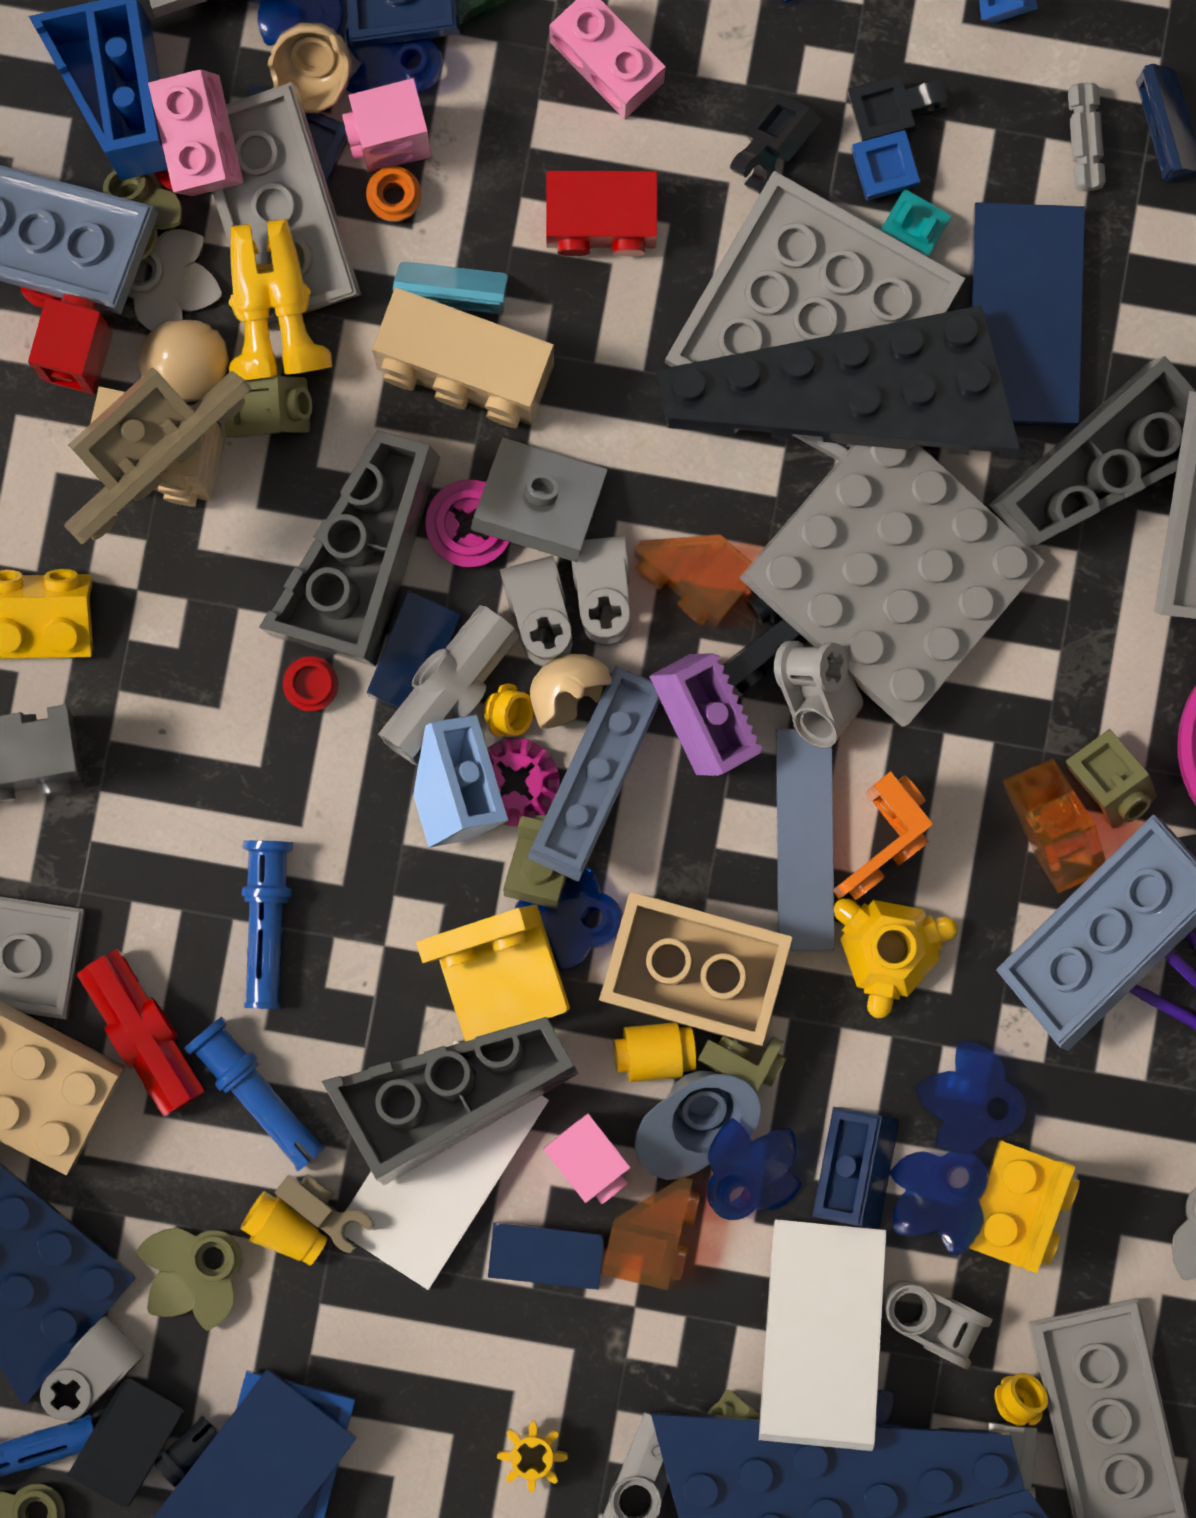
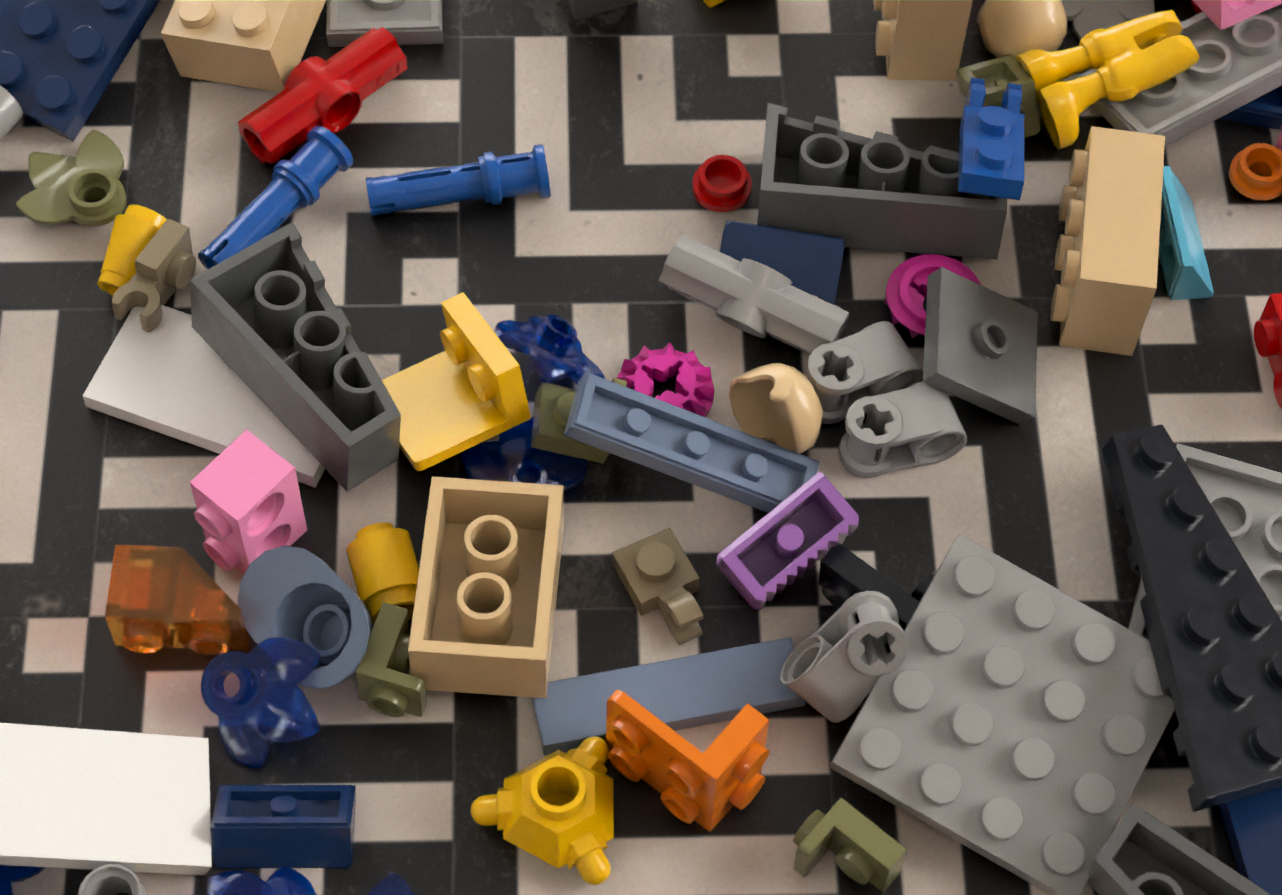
camera: 80 degrees right, 25 degrees down
light blue slope [413,715,508,848] -> none
yellow plate [483,683,534,737] -> none
dark blue slope [488,1221,605,1290] -> none
clear orange slope [634,535,752,627] -> none
none -> clear blue plate [494,314,605,384]
none -> dark tan plate [612,528,703,645]
none -> olive bracket [793,798,907,893]
none -> blue hinge [958,78,1024,200]

